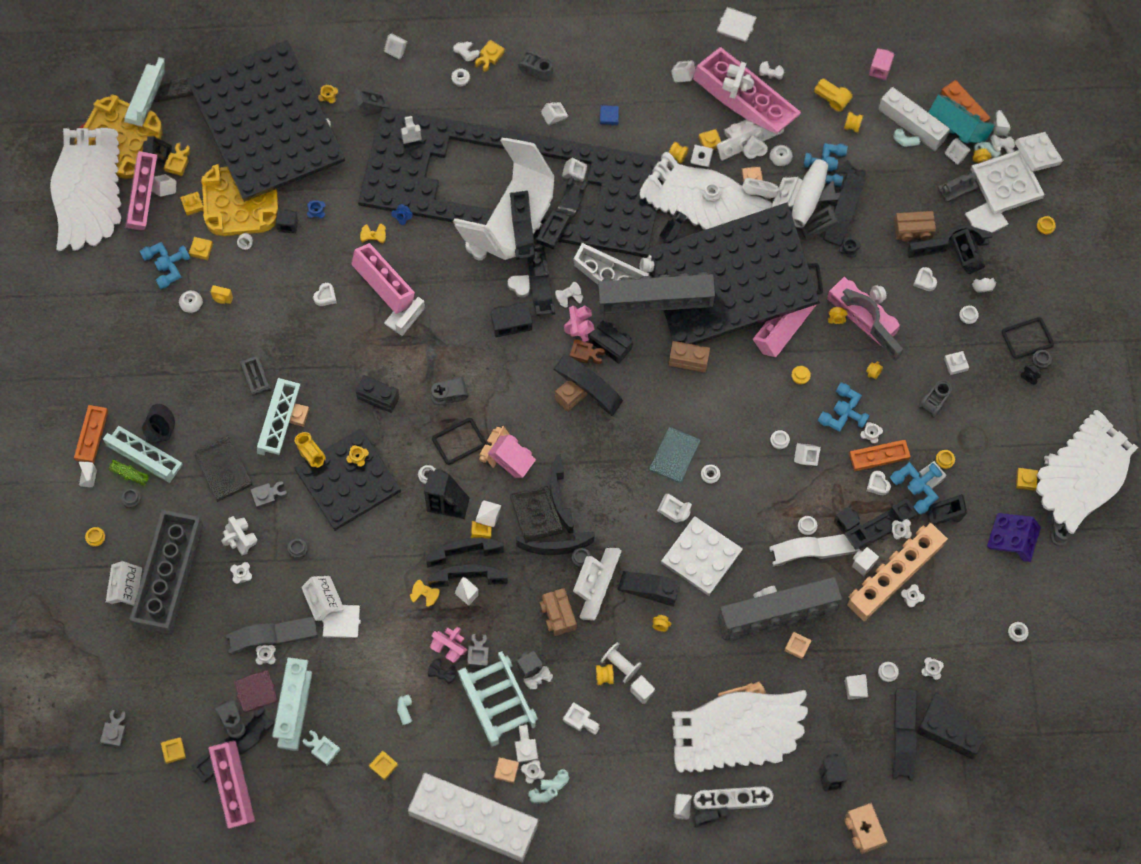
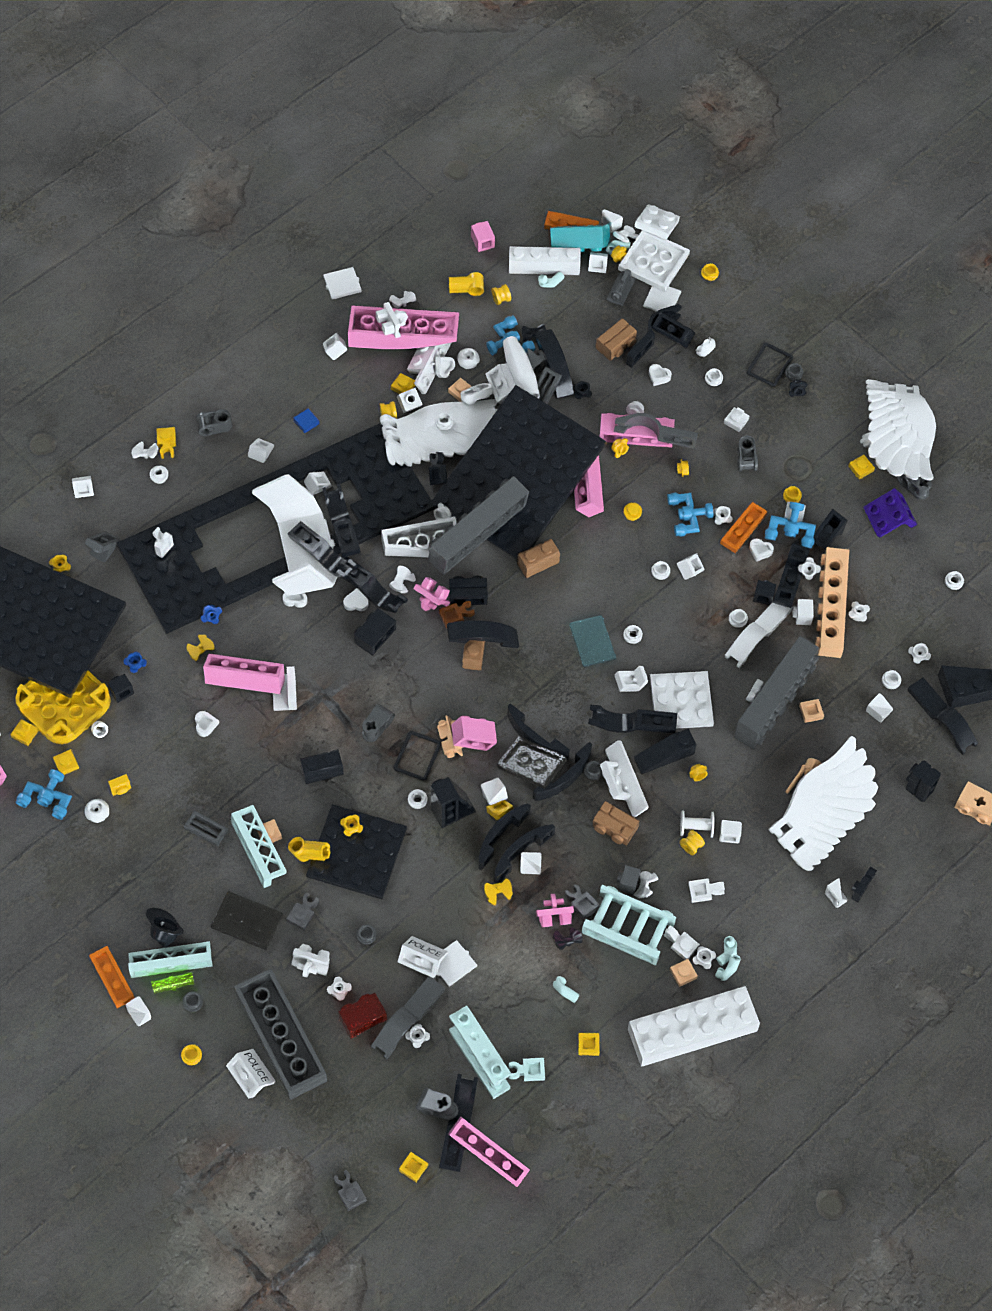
camera: 40 degrees left, 5 degrees down
clear pink piece [234,670,278,713] -> none
white beam [693,787,773,811] -> none
none -> clear red brick [338,992,387,1039]
none -> black piece [588,704,678,734]

